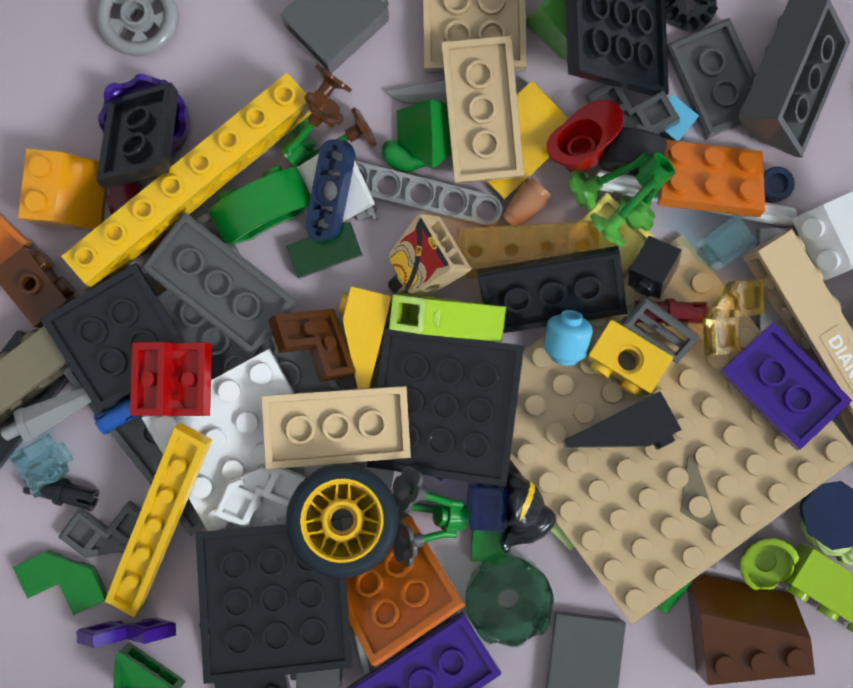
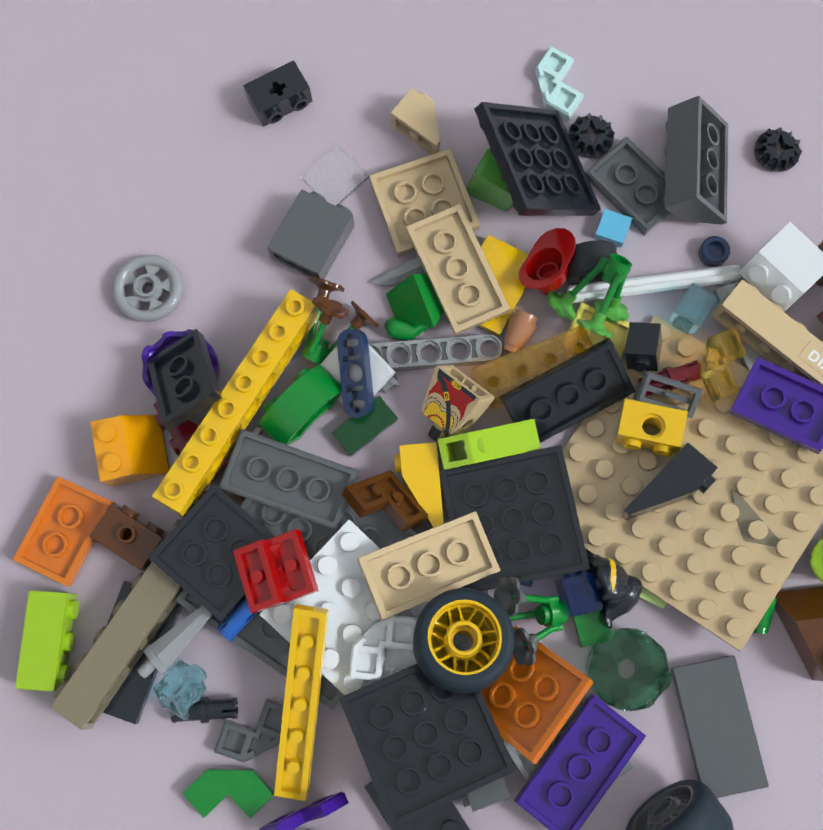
camera: 15 degrees left, 10 degrees down
medium azure head [544,310,593,366] -> none
dark grey tile [585,84,680,135] -> none
orange plate [657,139,765,217] -> none

